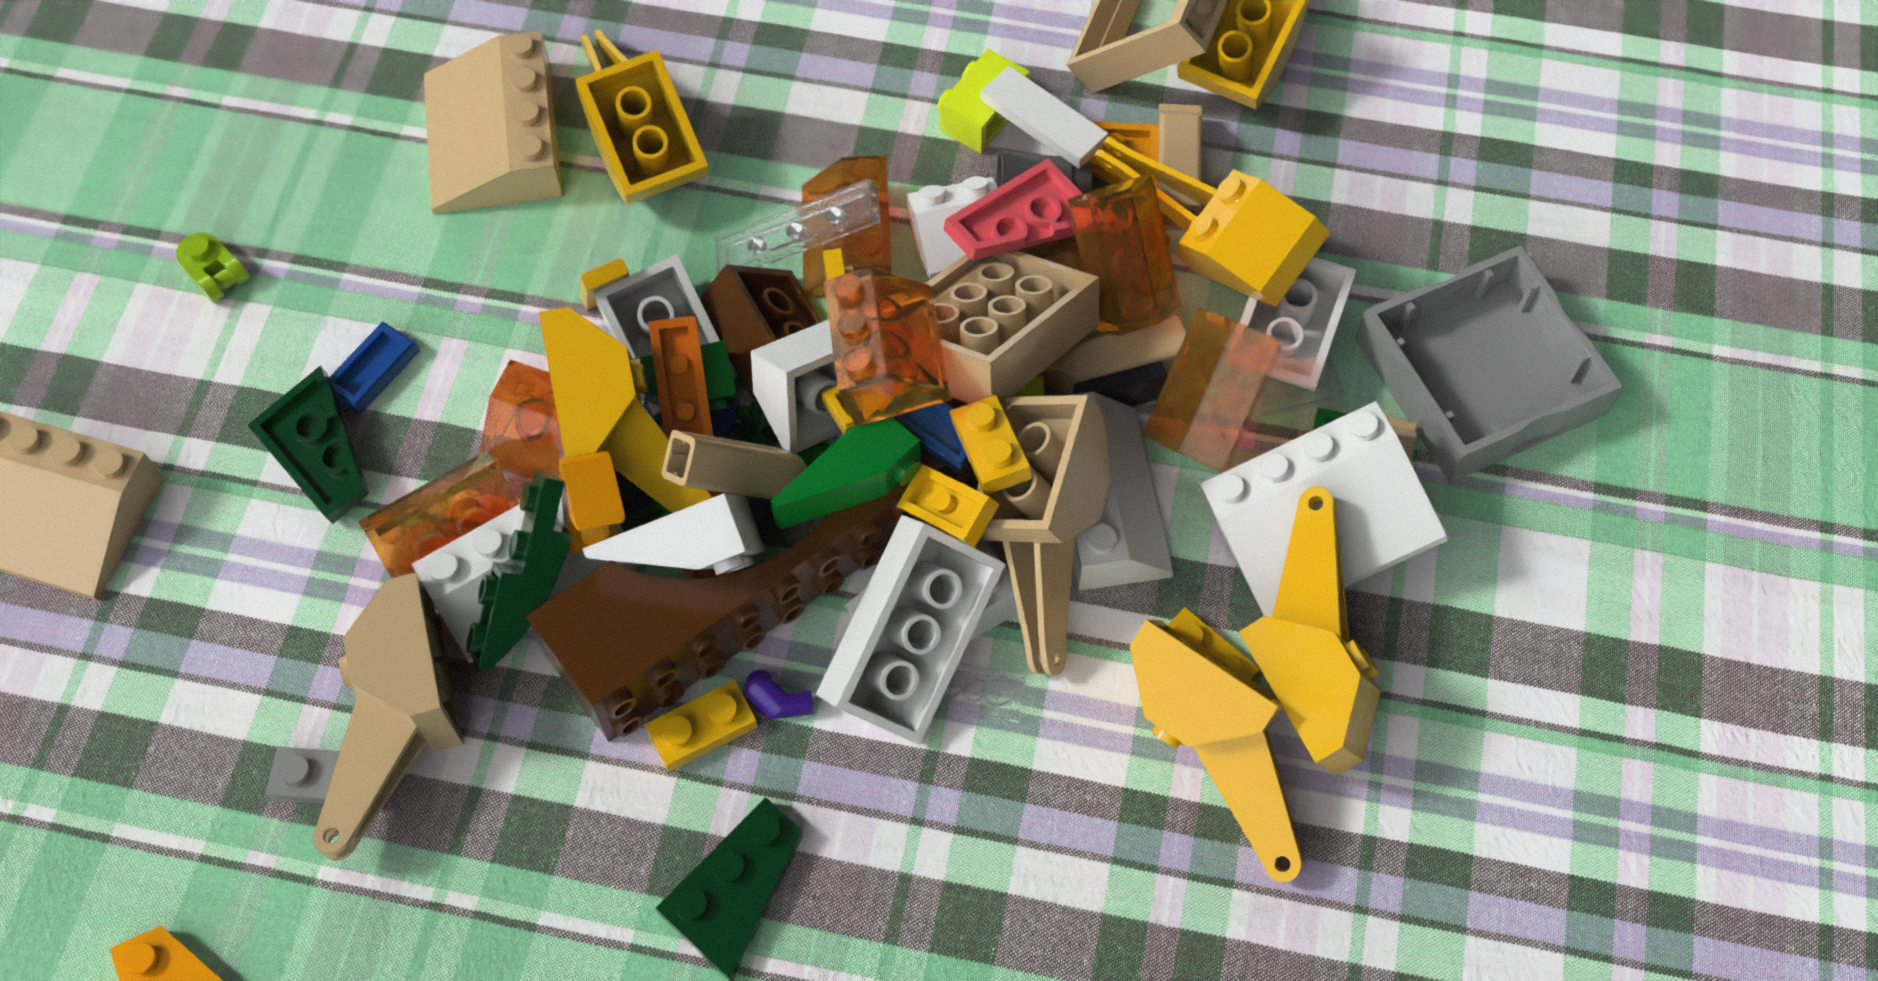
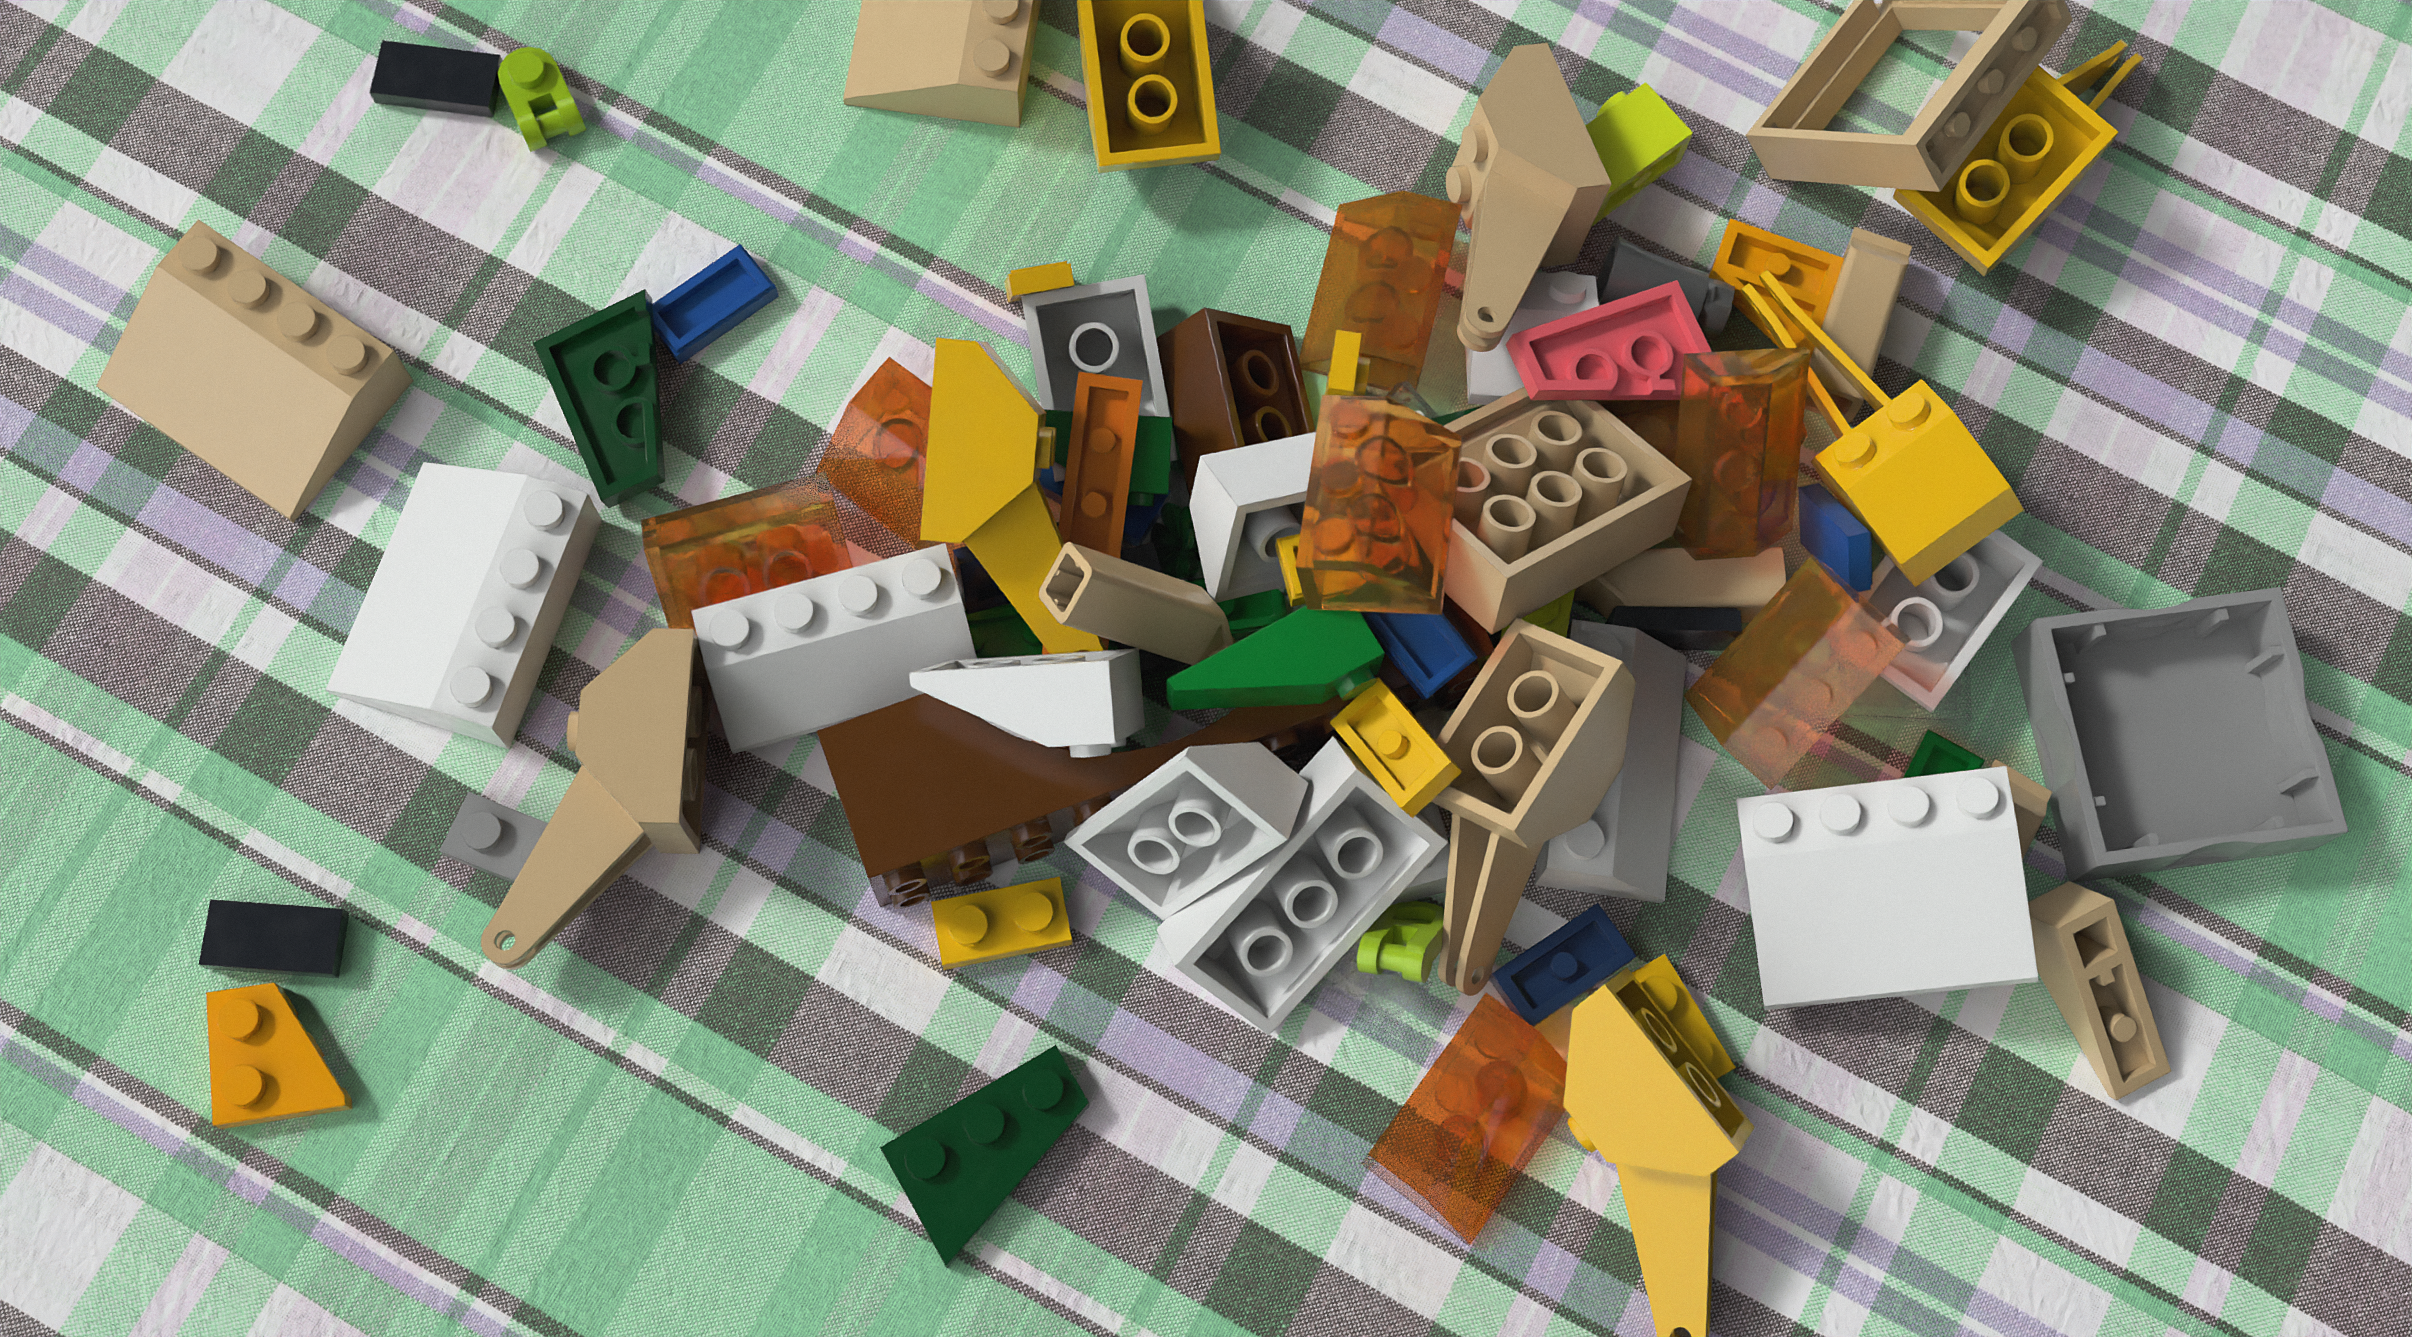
camera: 10 degrees right, 10 degrees up
dark green slope [466,469,573,671] -> none
light orange slope [559,451,625,554] -> none
clear tile [714,178,880,275] -> none
dark purple arm [744,669,814,719] -> none
yellow plate [950,395,1032,495] -> none
white tile [980,66,1108,169] -> none
yellow slope [1239,486,1381,776] -> none
none -> black tile [198,899,349,978]
none -> white slope [326,462,602,749]
none -> black tile [369,40,503,118]
none -> white slope [1064,742,1309,921]
none -> lime plate [1357,901,1444,983]
none -> clear orange slope [1360,992,1567,1246]
none -> tan slope [1446,43,1612,352]
none -> dark blue plate [1489,903,1637,1032]
none -> blue tile [1798,483,1873,594]
none -> tan slope [2028,881,2171,1101]

